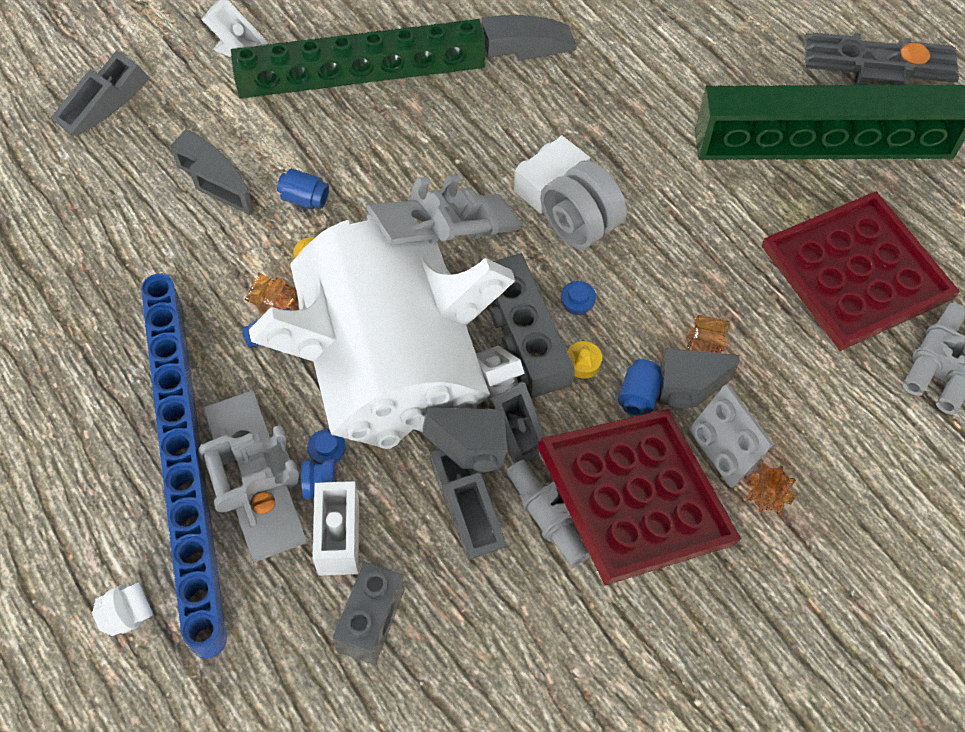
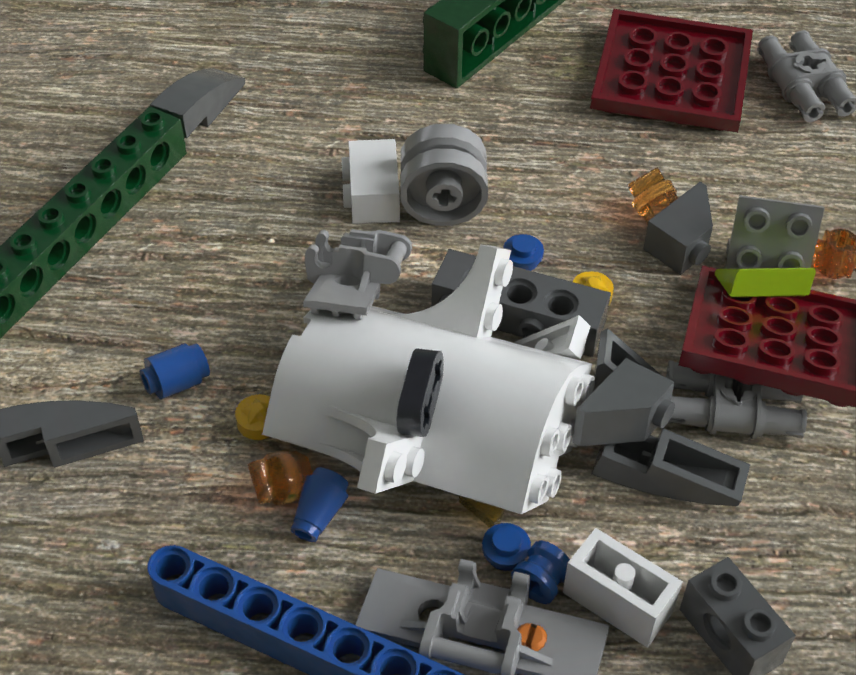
camera: 50 degrees left, 10 degrees down
blue brick [618,359,663,416] -> none
none -> black beam [396,348,444,437]
none -> lime slope [715,268,816,297]

